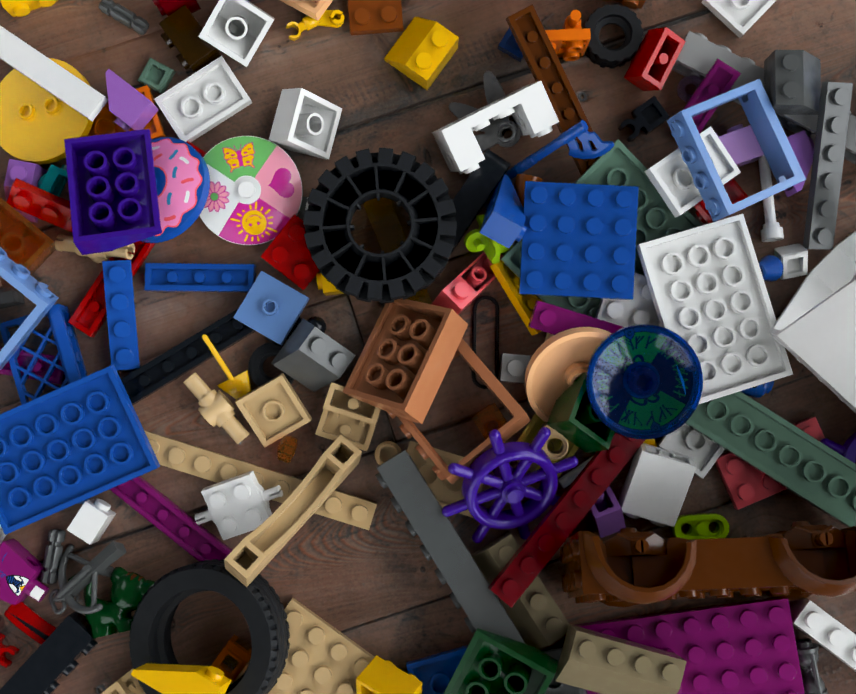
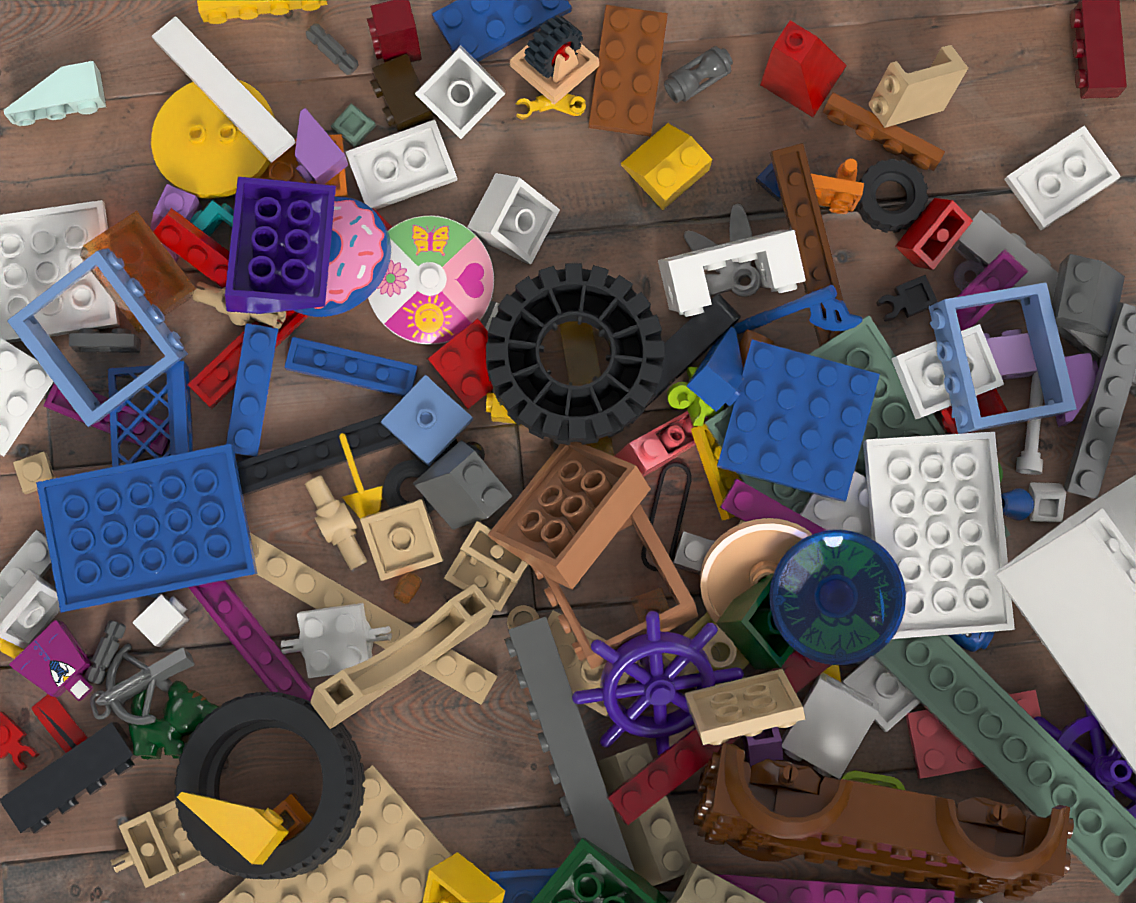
camera: 10 degrees right, 5 degrees down
none -> tan plate [685,669,805,745]

